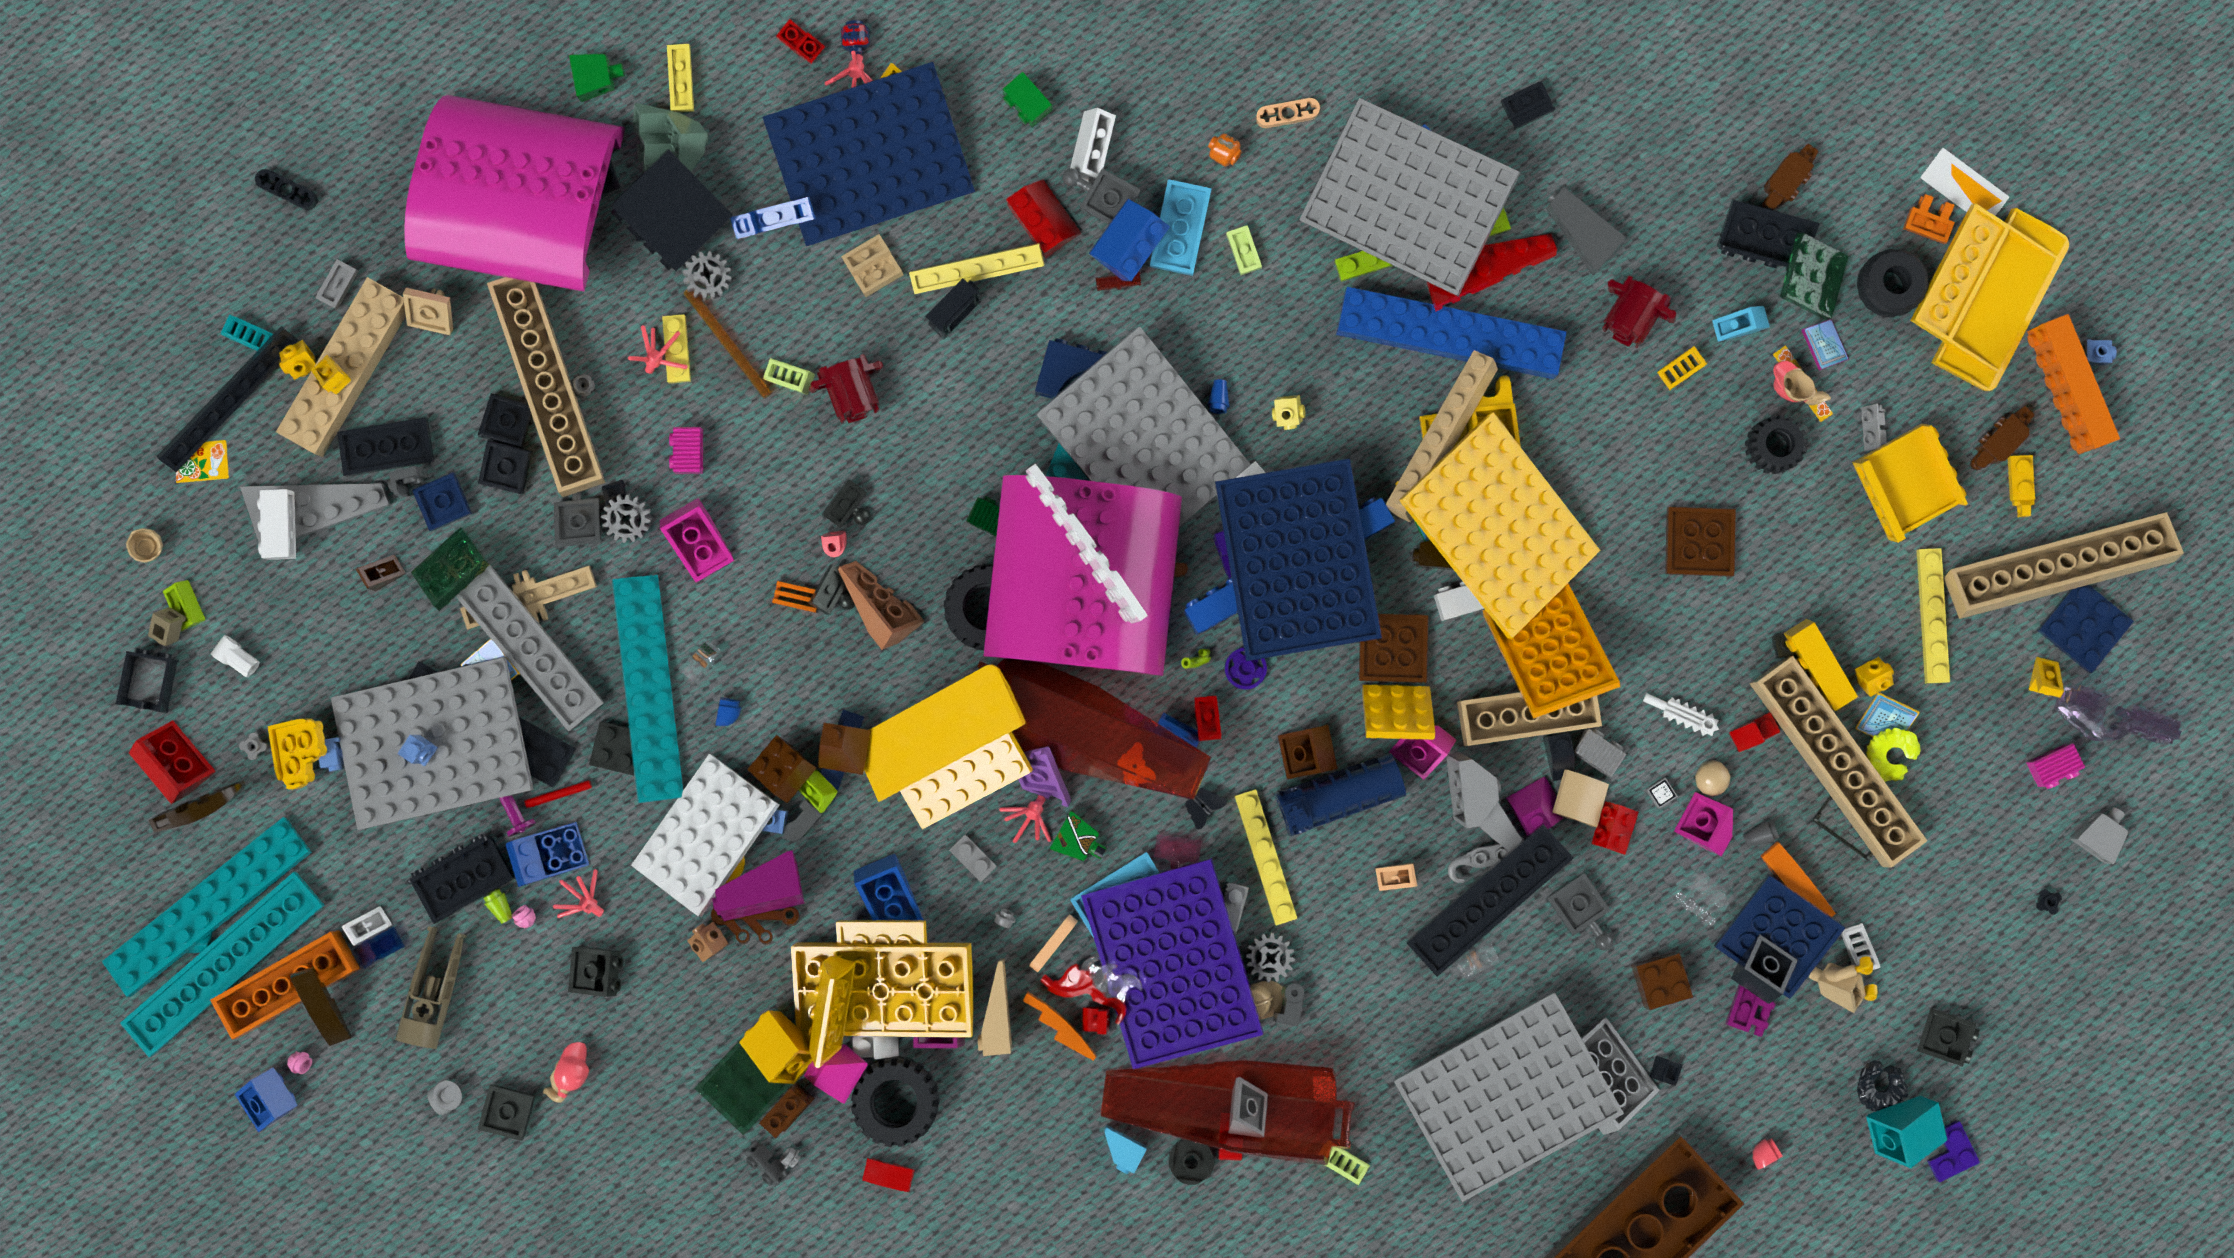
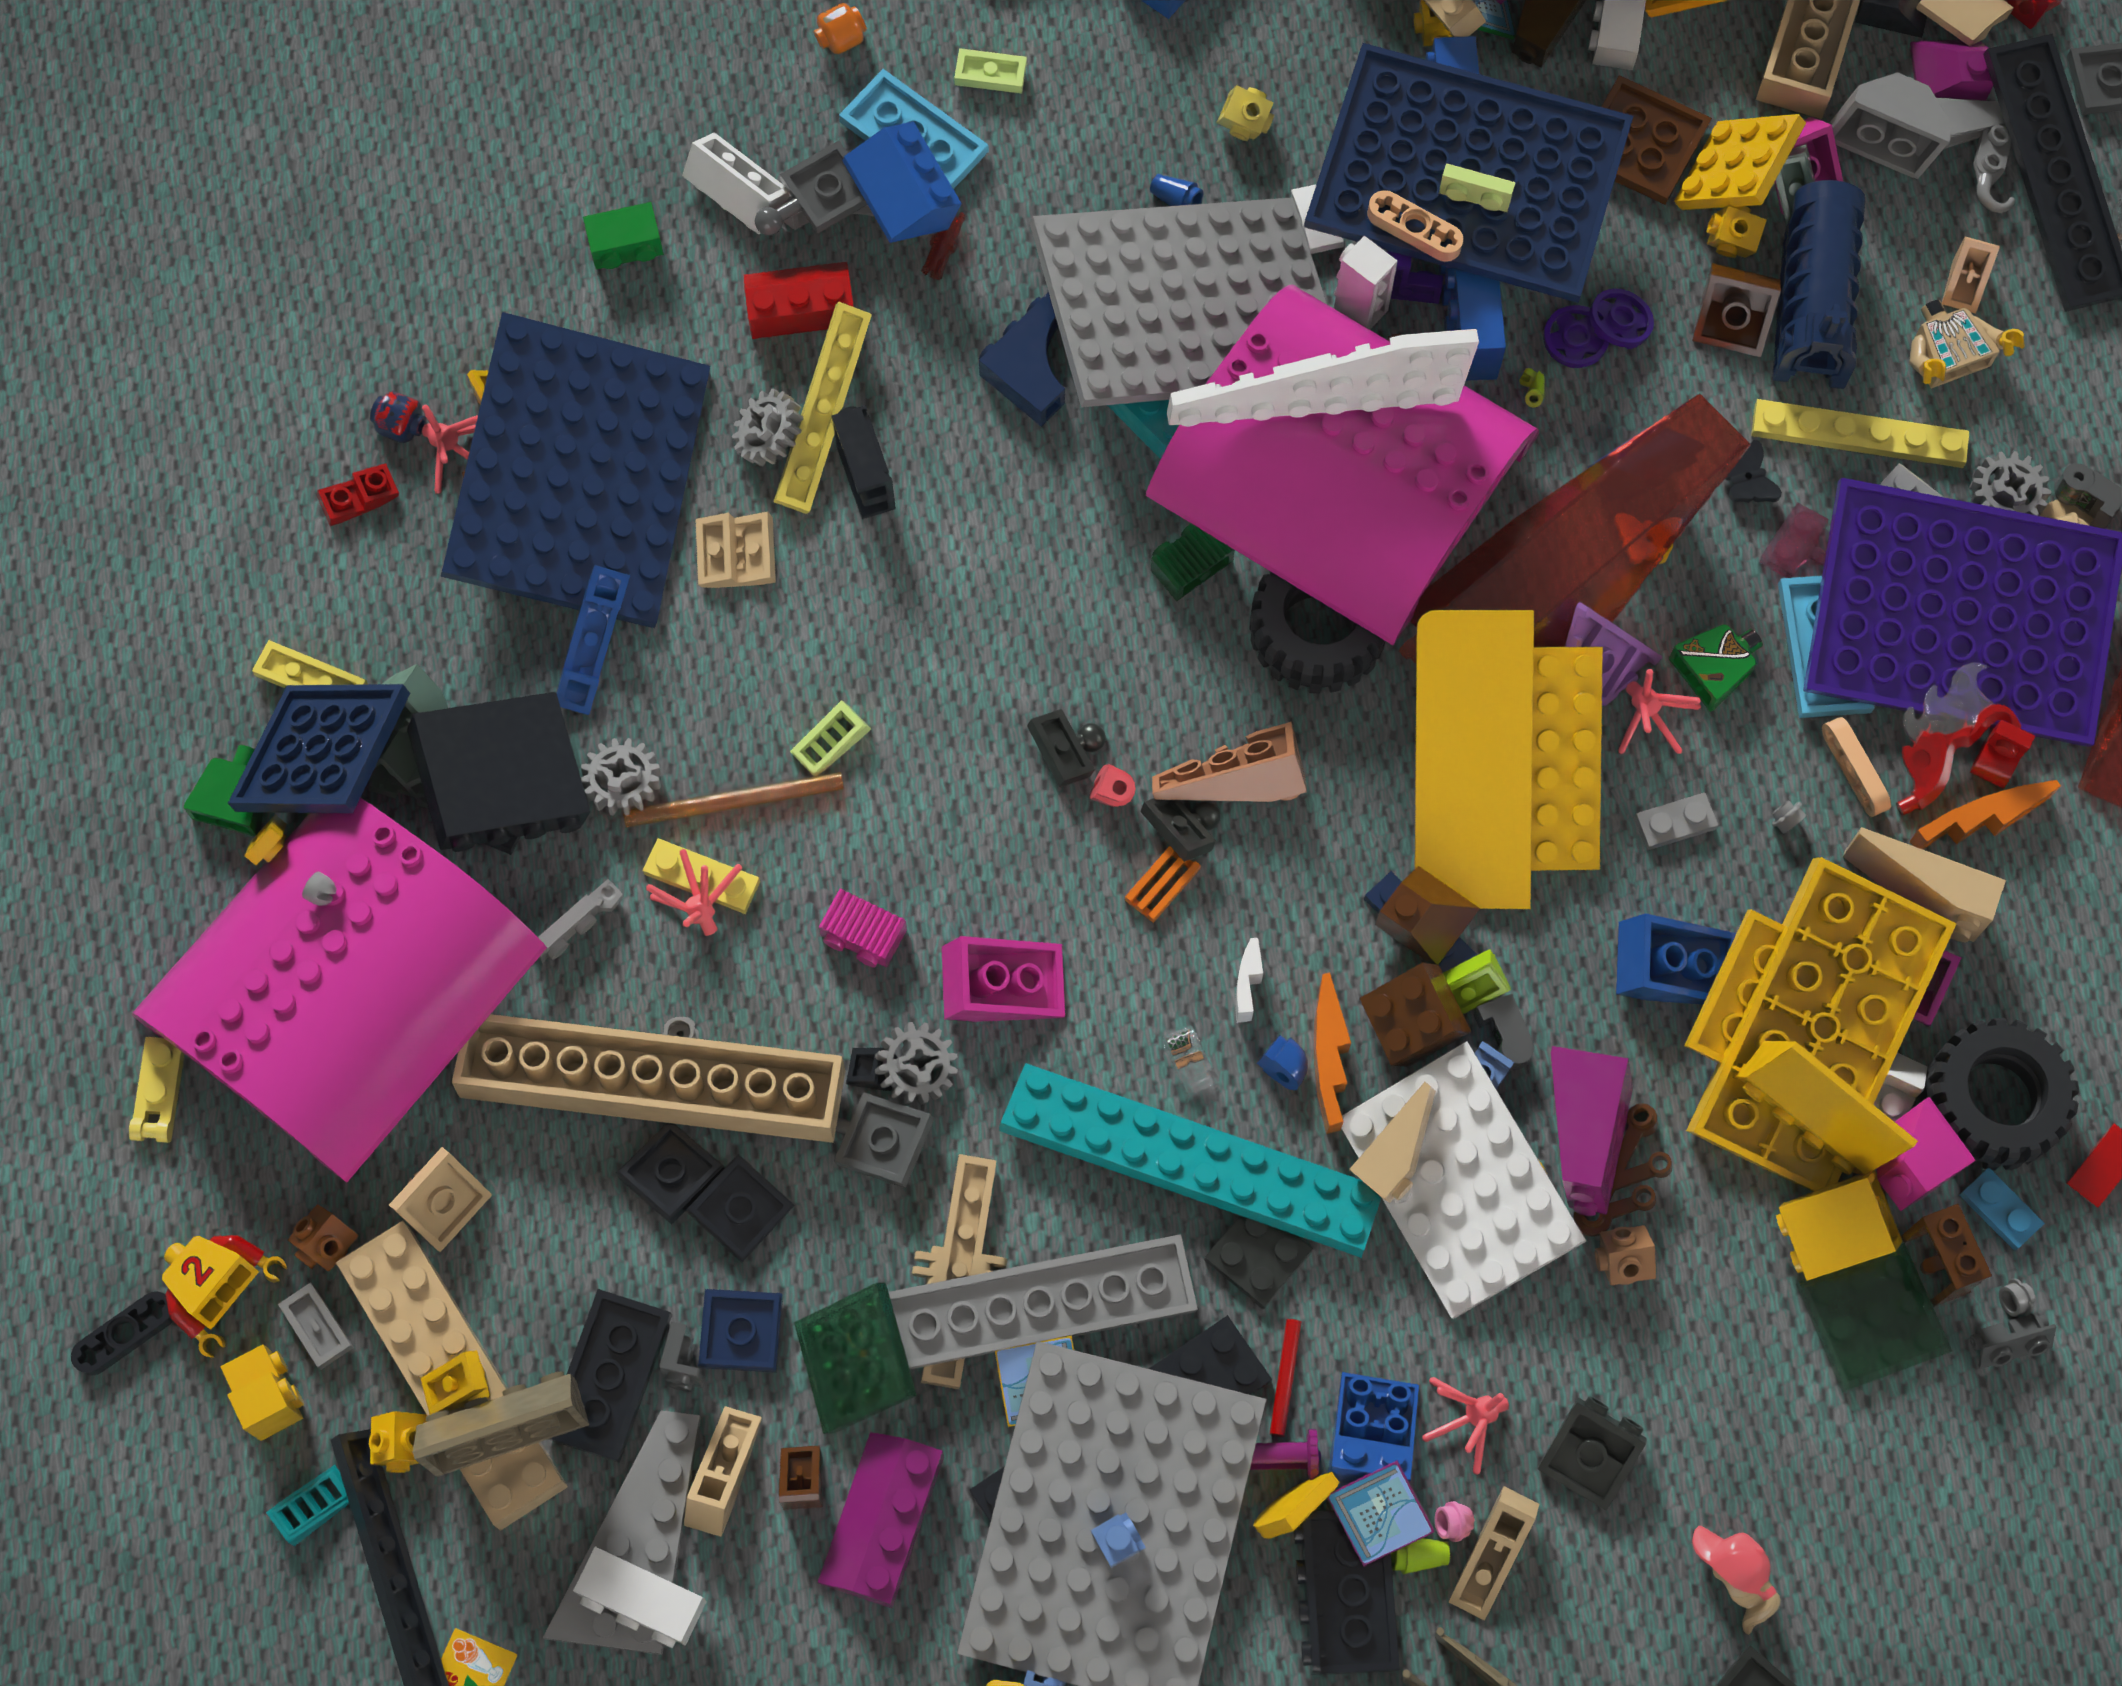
camera: 60 degrees left, 15 degrees down
dark red container [809,354,883,424] -> none
red plate [1194,696,1221,741] -> none
none -> light yellow plate [129,1037,185,1143]
none -> yellow torso [162,1235,287,1358]
none -> yellow brick [220,1344,304,1441]
none -> dark blue plate [228,684,410,813]
none -> yellow plate [244,814,287,865]
none -> dark orange brick [287,1204,359,1272]
none -> light grey hinge [302,872,337,906]
none -> dark tan slope [413,1371,589,1477]
none -> light grey hinge [538,879,623,963]
none -> tan slope [684,1406,762,1537]
none -> light grey gear [732,389,803,466]
none -> magenta slope [817,1432,944,1609]
none -> white slope [1236,938,1263,1023]
none -> yellow tile [1253,1472,1340,1539]
none -> orange slope [1314,972,1351,1134]
none -> piece [1327,1460,1435,1566]
none -> brick [1334,236,1397,330]
none -> tan slope [1350,1082,1436,1203]
none -> light nougat beam [1367,190,1463,262]
none -> yellowish green plate [1439,163,1516,212]
none -> tan slope [1449,1486,1539,1621]
none -> dark purple wheel [1589,288,1654,349]
none -> yellow brick [1706,206,1767,258]
none -> sand green slope [1776,145,1815,224]
none -> torso [1909,300,2025,389]
none -> dark azure plate [1960,1168,2045,1251]

